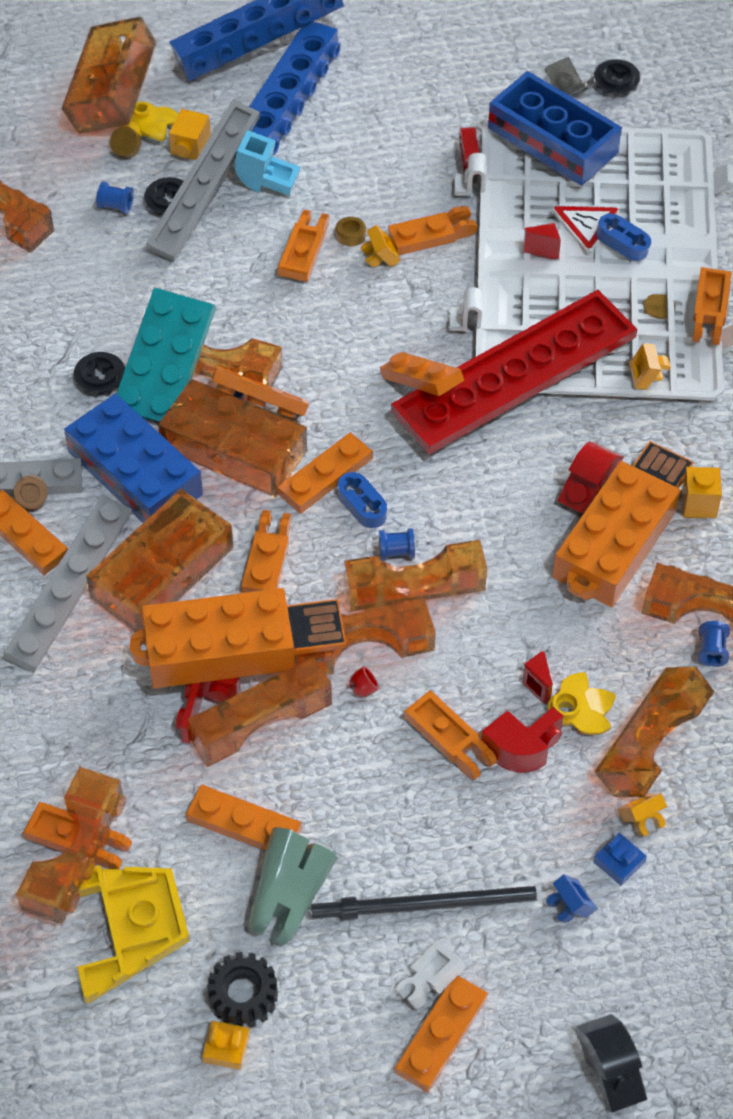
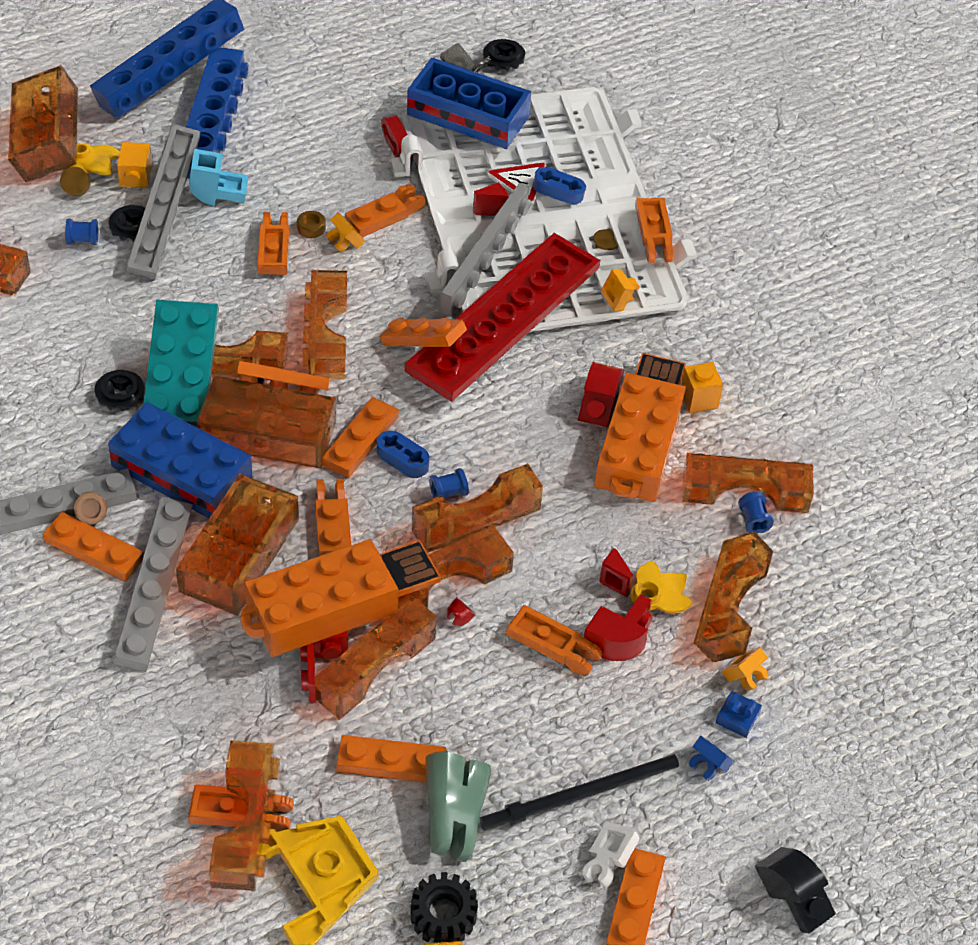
camera: 20 degrees left, 5 degrees down
none -> clear orange arch [302,270,347,379]
none -> light grey plate [439,183,531,317]

